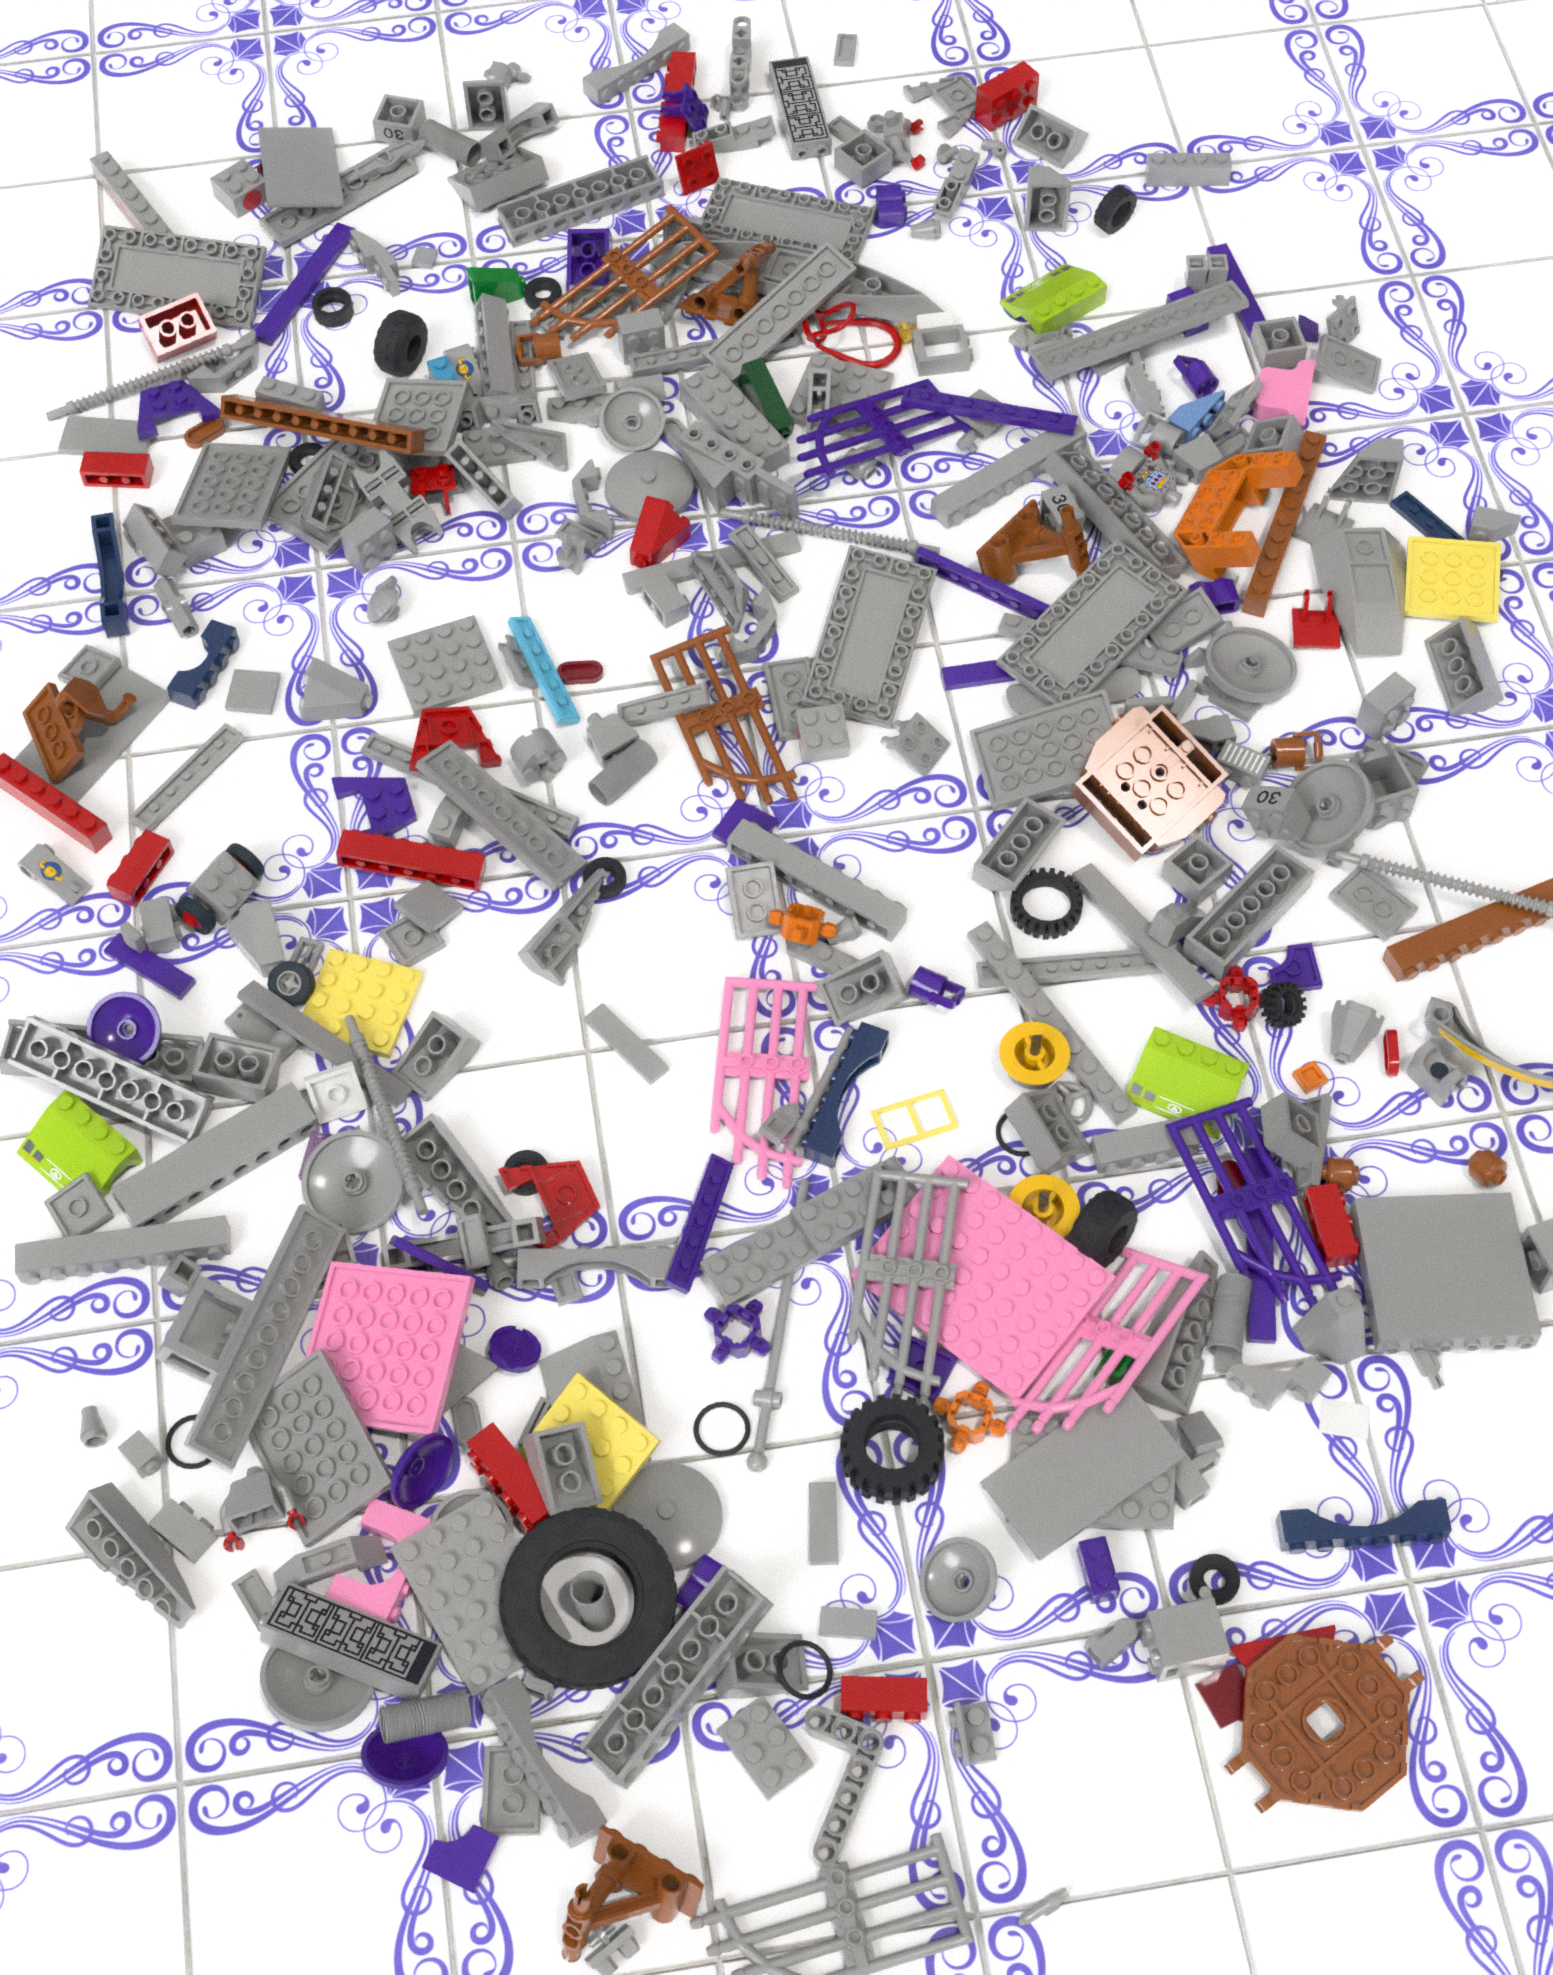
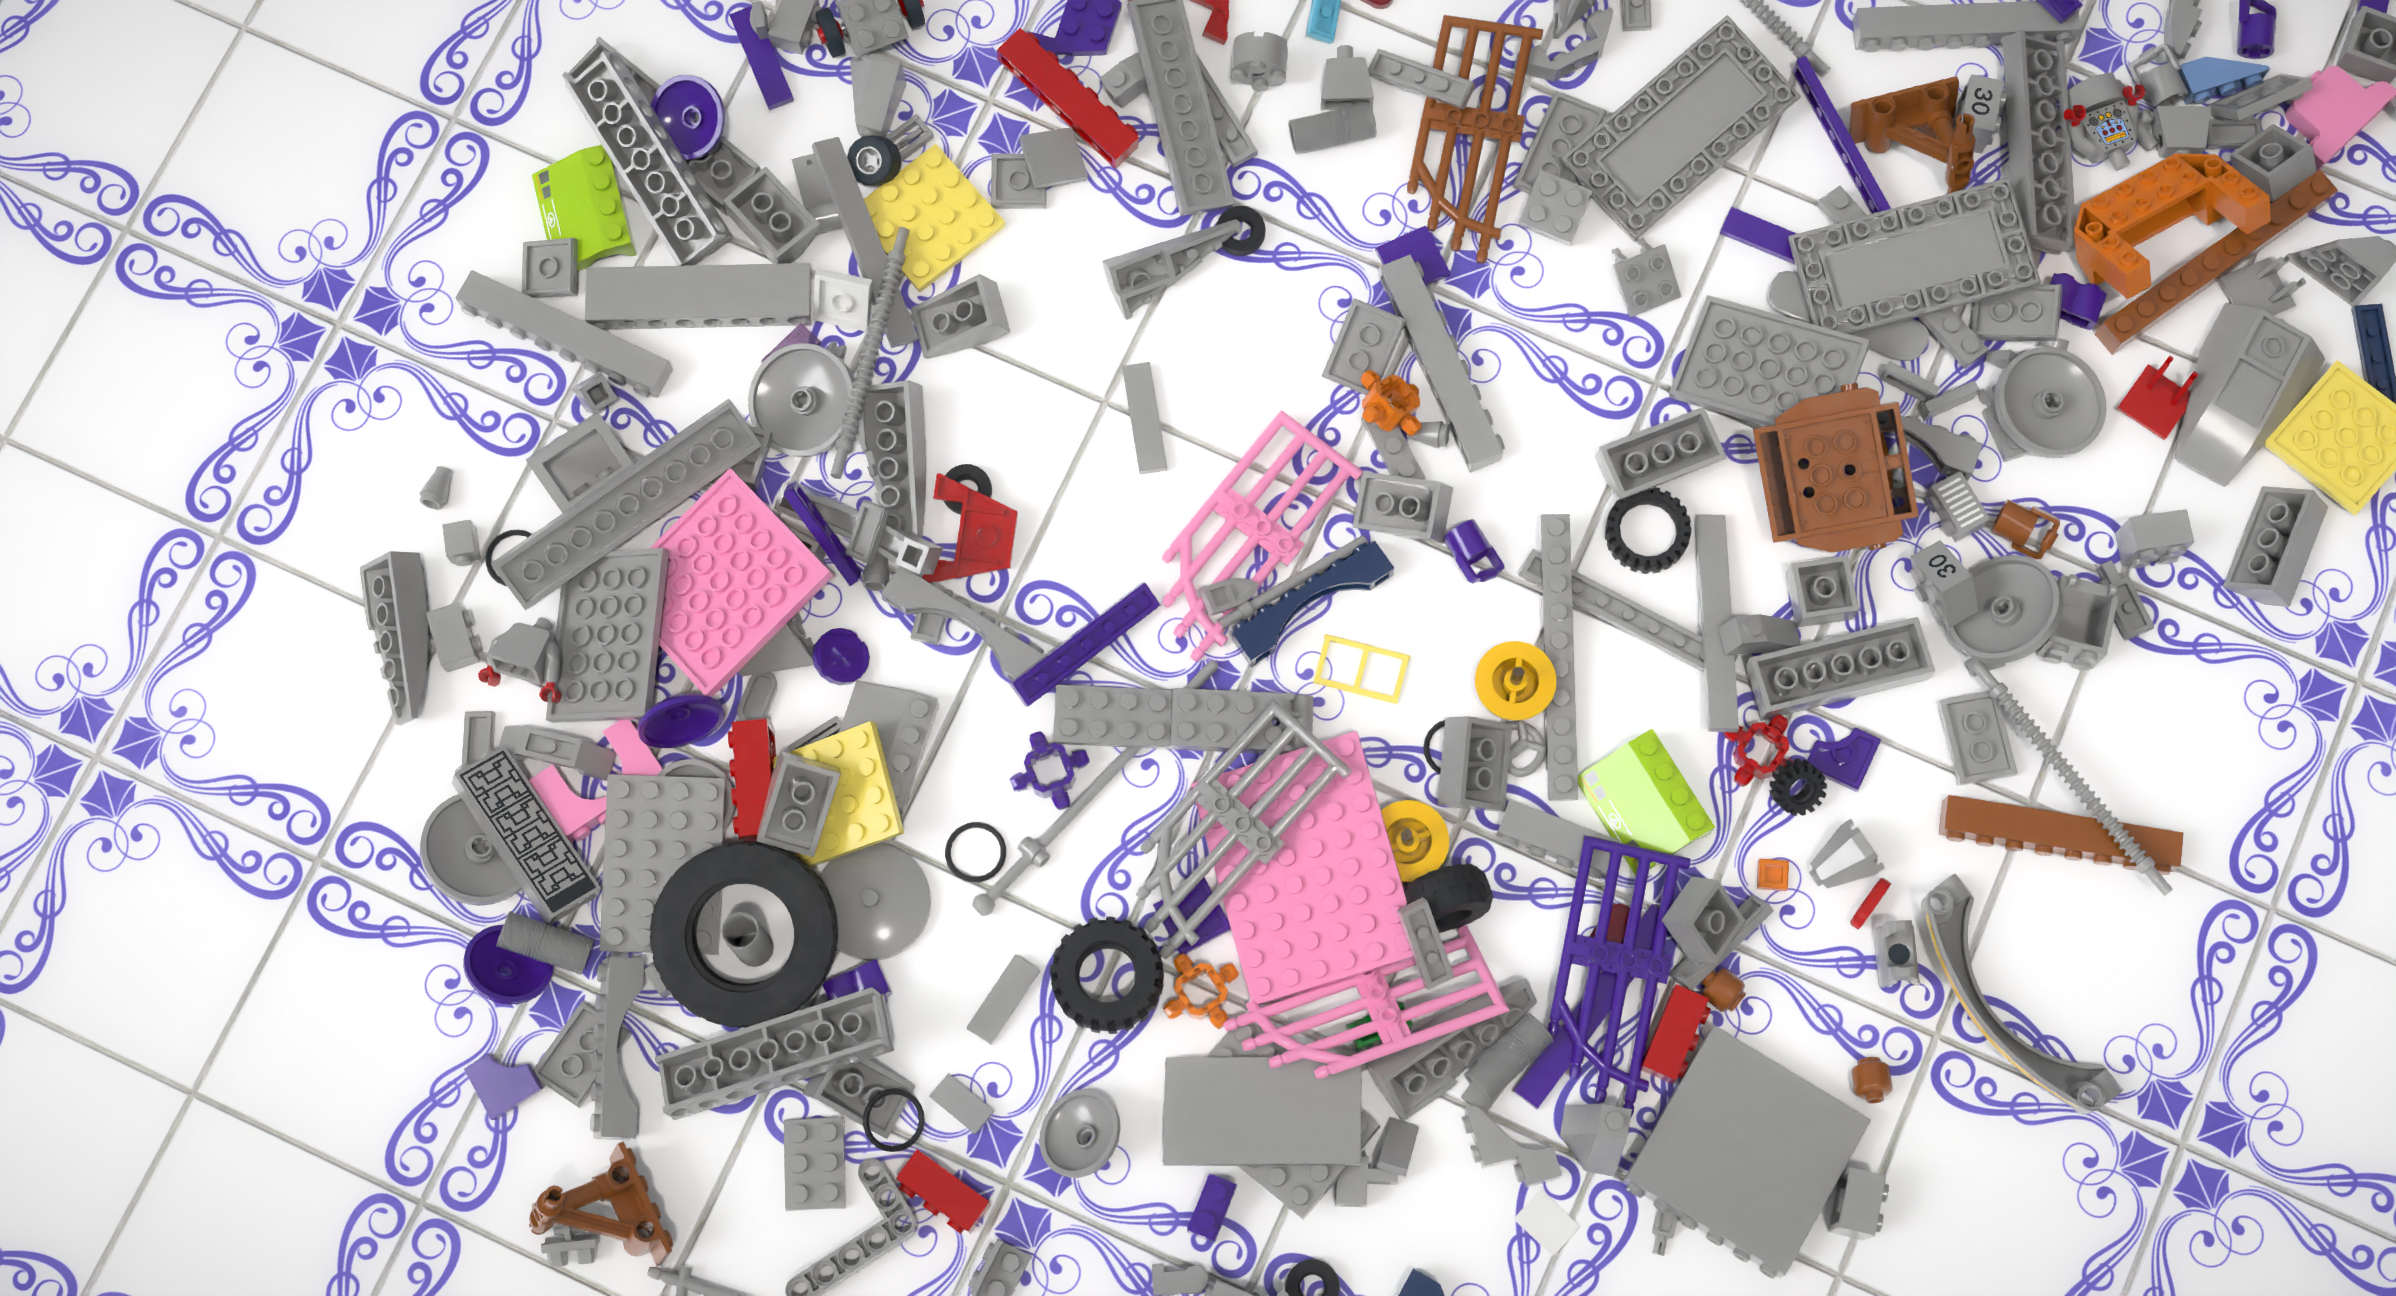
camera: 35 degrees right, 15 degrees up
none -> light grey plate [1397,897,1454,990]

